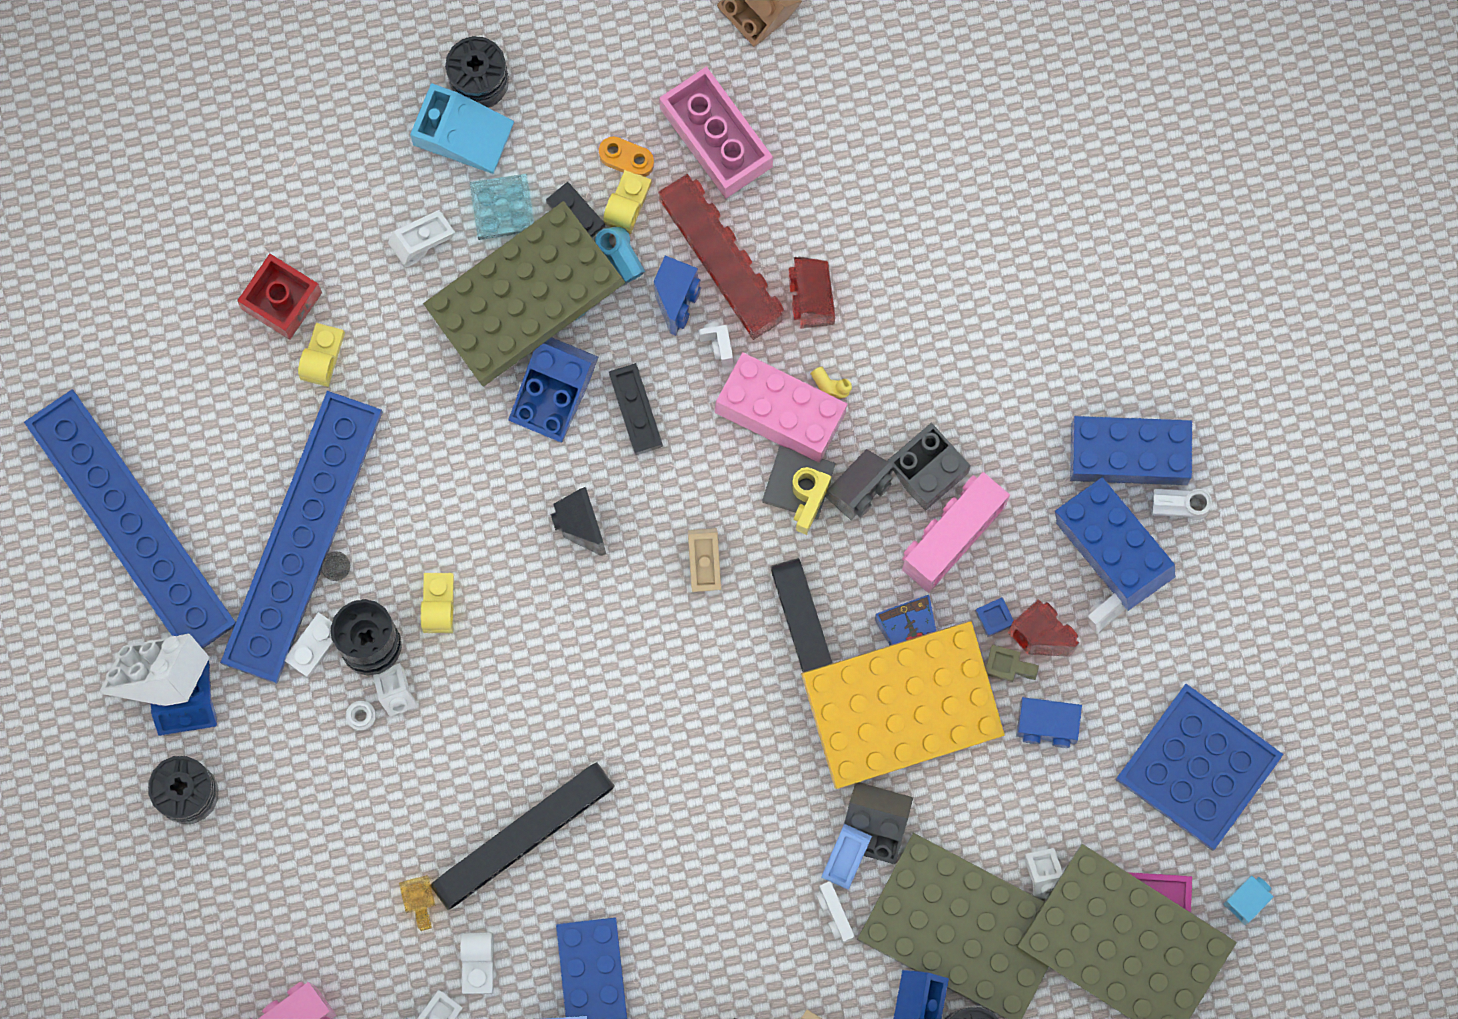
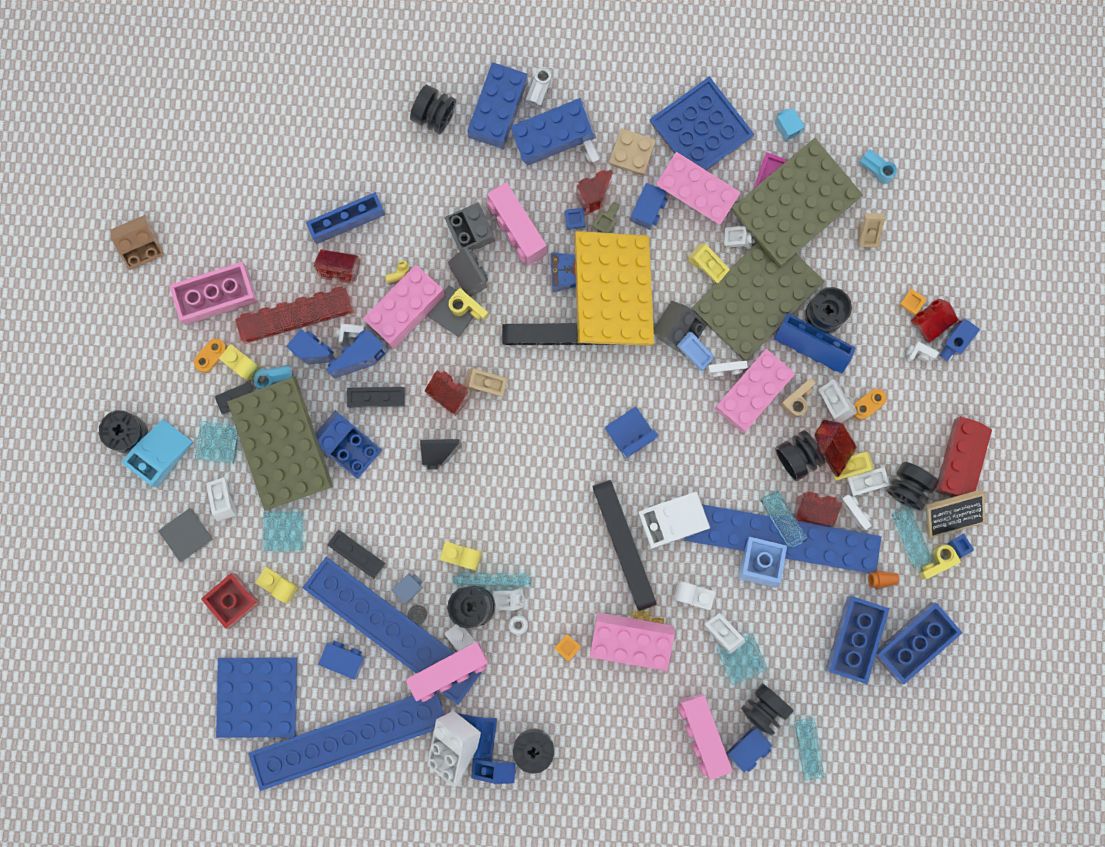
camera: 75 degrees left, 5 degrees up
none -> dark grey tile [158,508,213,562]
none -> blue plate [216,657,297,738]
none -> clear light blue plate [263,512,303,551]
none -> blue brick [306,192,386,245]
none -> blue brick [318,640,365,680]
none -> blue slope [326,329,388,379]
none -> black plate [327,529,386,579]
none -> sand blue brick [391,574,423,604]
none -> bright pink brick [406,641,489,702]
none -> black wheel [410,84,456,134]
none -> clear red slope [424,370,470,416]
none -> clear light blue plate [453,572,531,585]
none -> blue brick [471,758,516,784]
none -> light orange plate [554,634,581,661]
none -> bright pink brick [590,612,675,671]
none -> blue bracket [605,407,659,459]
none -> tan plate [609,128,656,176]
none -> white slope [639,492,710,549]
none -> bright pink brick [656,152,741,225]
none -> light yellow plate [687,243,730,284]
none -> bright pink brick [714,349,796,433]

